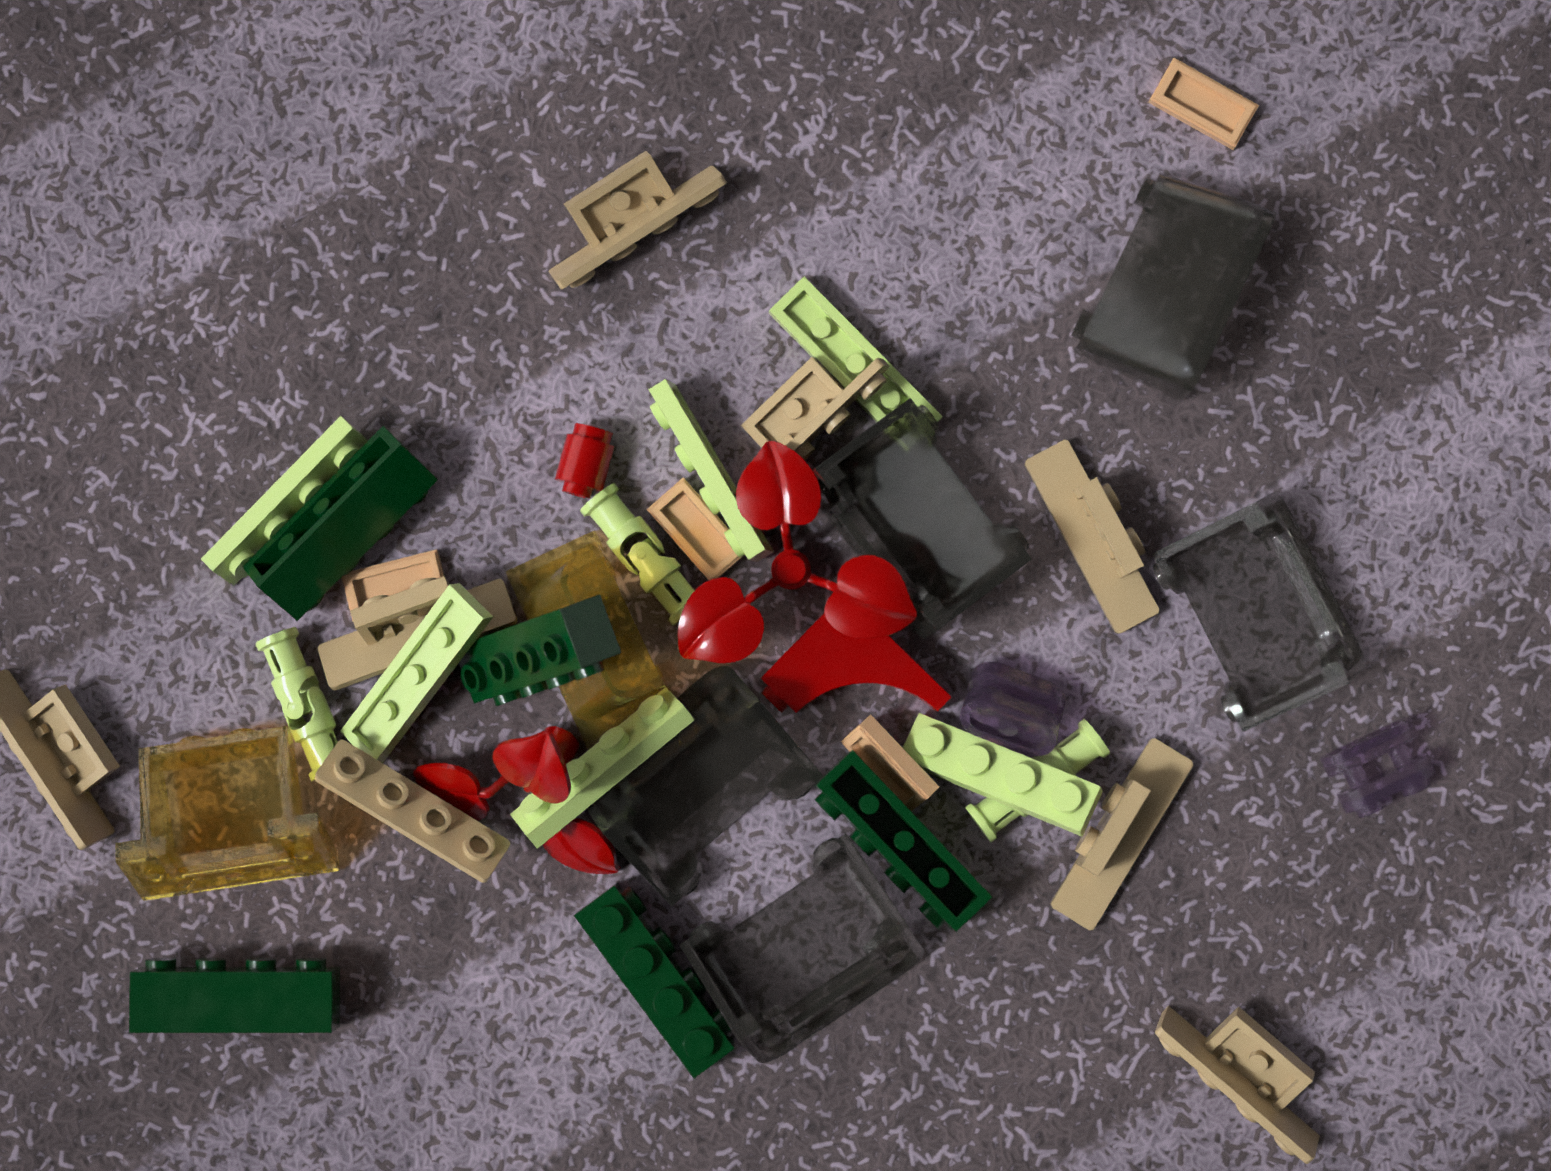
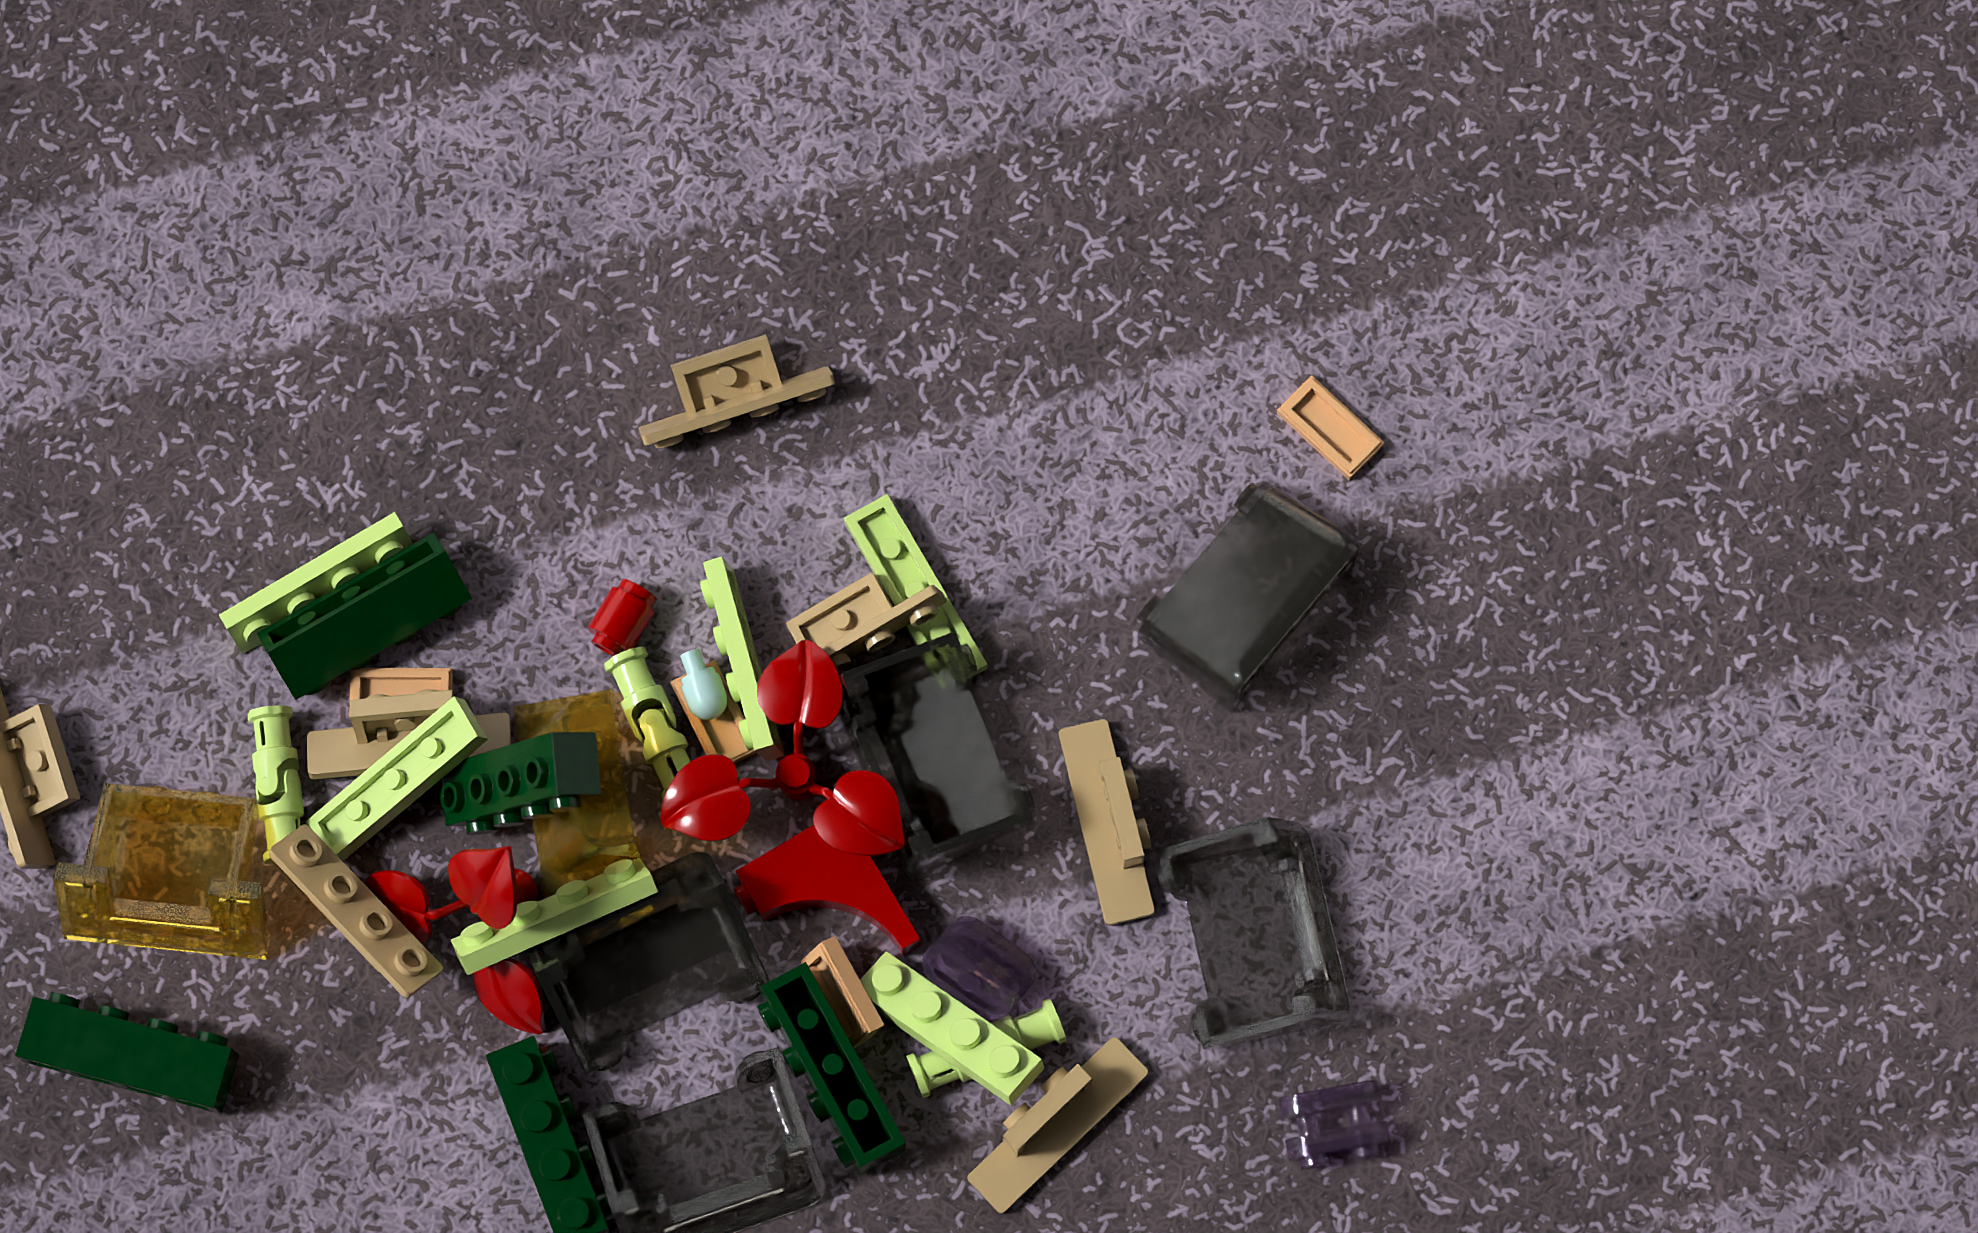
camera: 20 degrees right, 10 degrees down
none -> light aqua cylinder [680,649,728,720]

